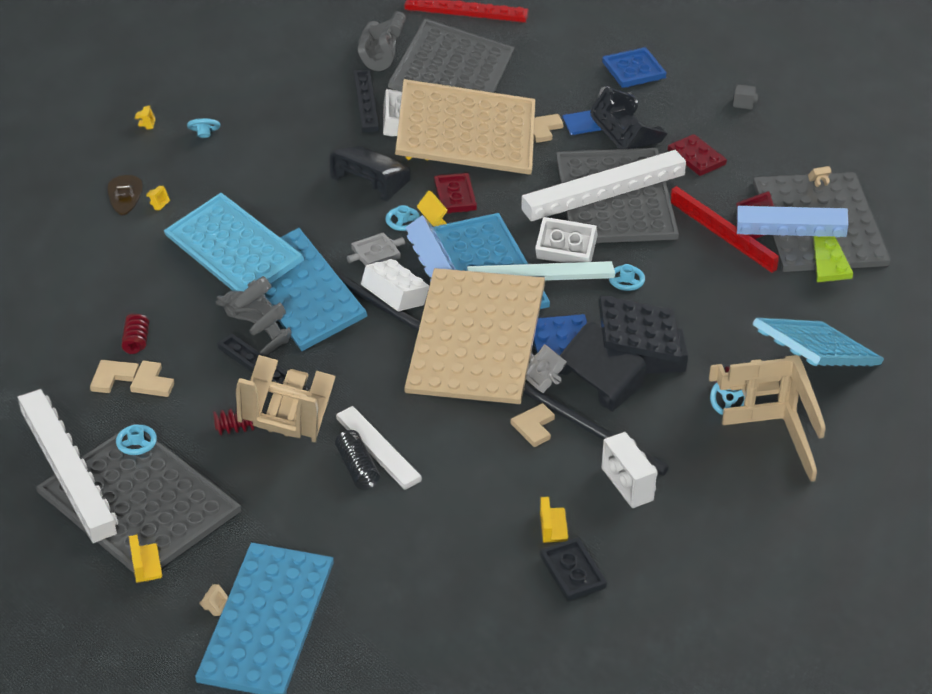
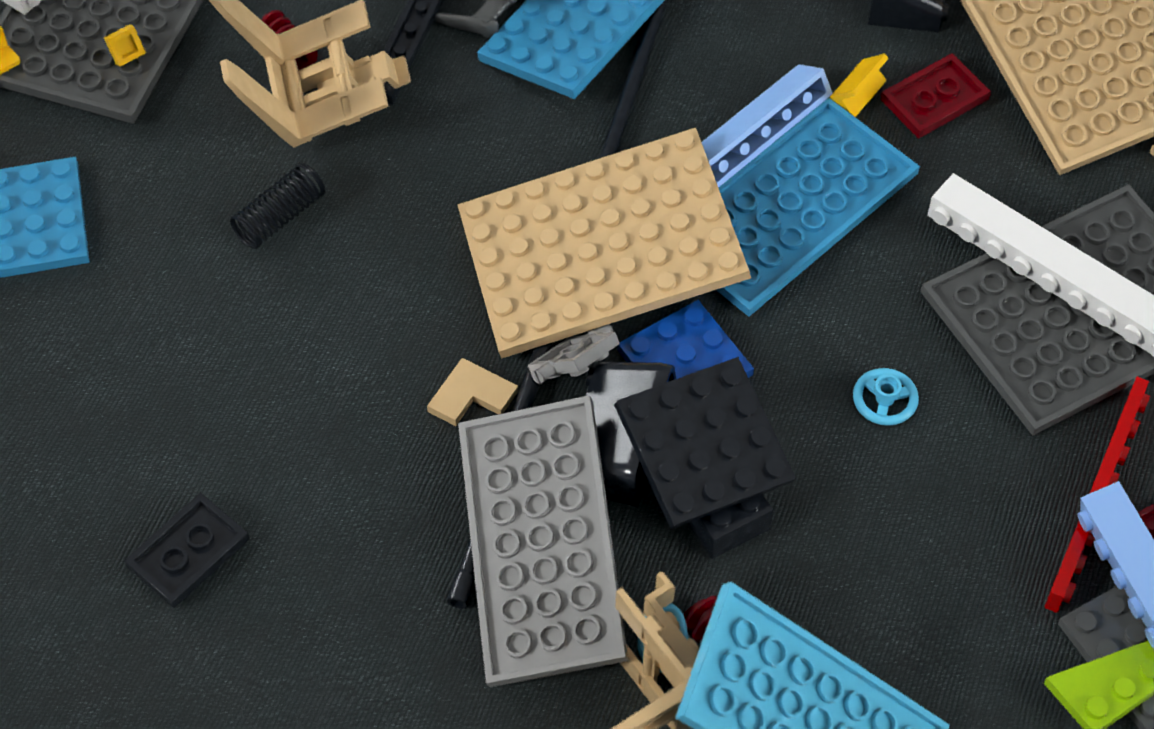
camera: 65 degrees right, 15 degrees up
white tile [336,406,421,490] -> none
light grey plate [347,232,405,266] -> none
white brick [361,259,429,311] -> none
medium azure piece [386,205,420,231] -> none
light aqua tile [467,261,615,281] -> none
white brick [535,217,597,263] -> none
yellow panel [540,497,568,543] -> none
white brick [601,432,658,508] -> none
none -> yellow tile [104,24,146,67]
none -> light grey plate [458,395,628,687]

